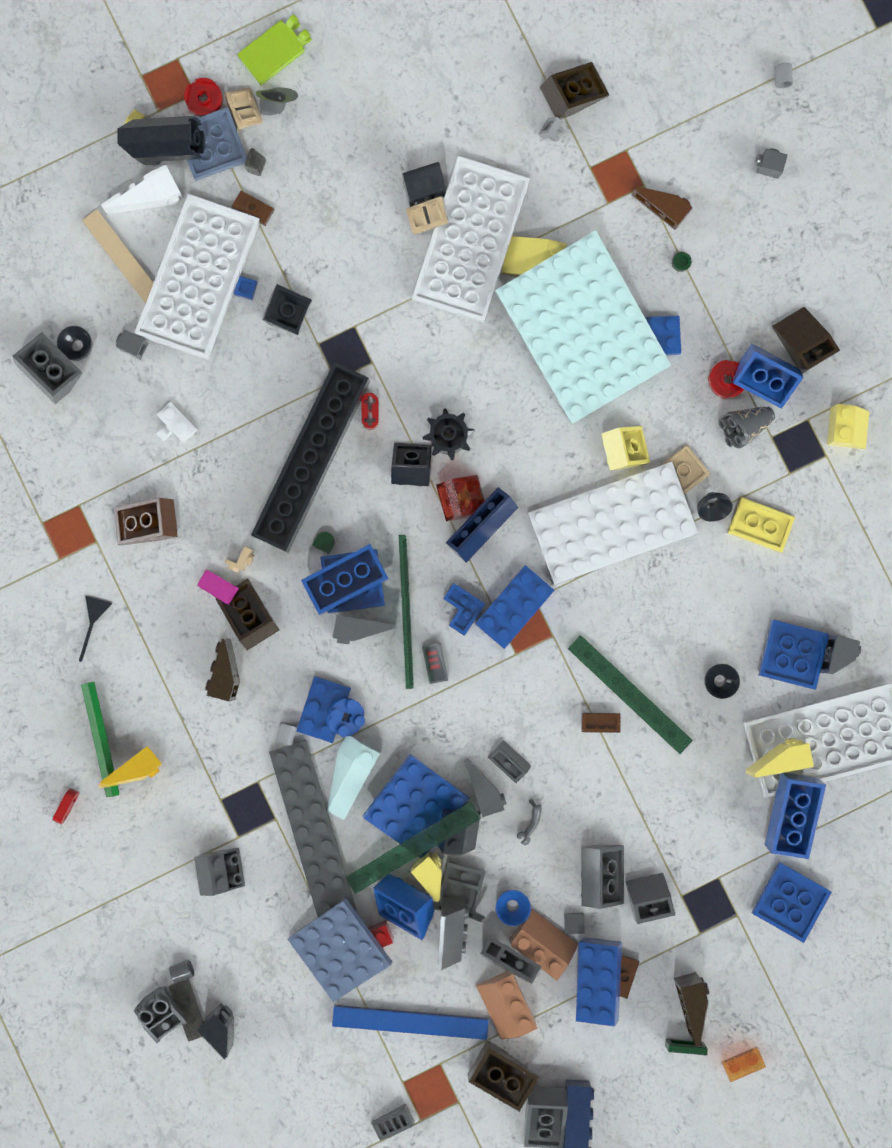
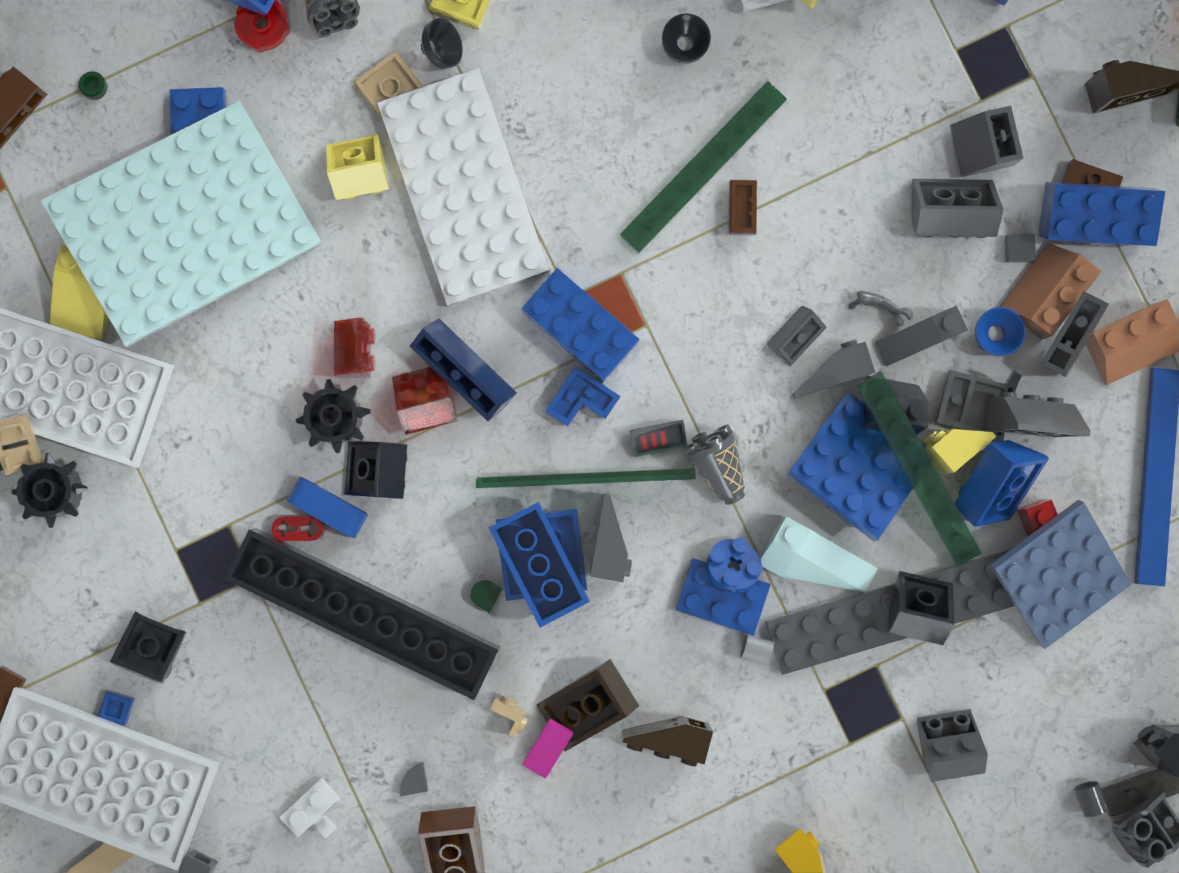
camera: 90 degrees left, 0 degrees up
none -> black brick [11,453,88,528]
none -> blue beam [286,477,368,538]
none -> clear red slope [334,318,375,378]
none -> dark grey tile [400,763,429,796]
none -> dark grey cone [682,424,745,505]
none -> dark grey slope [875,305,968,366]
none -> black slope [889,571,955,645]

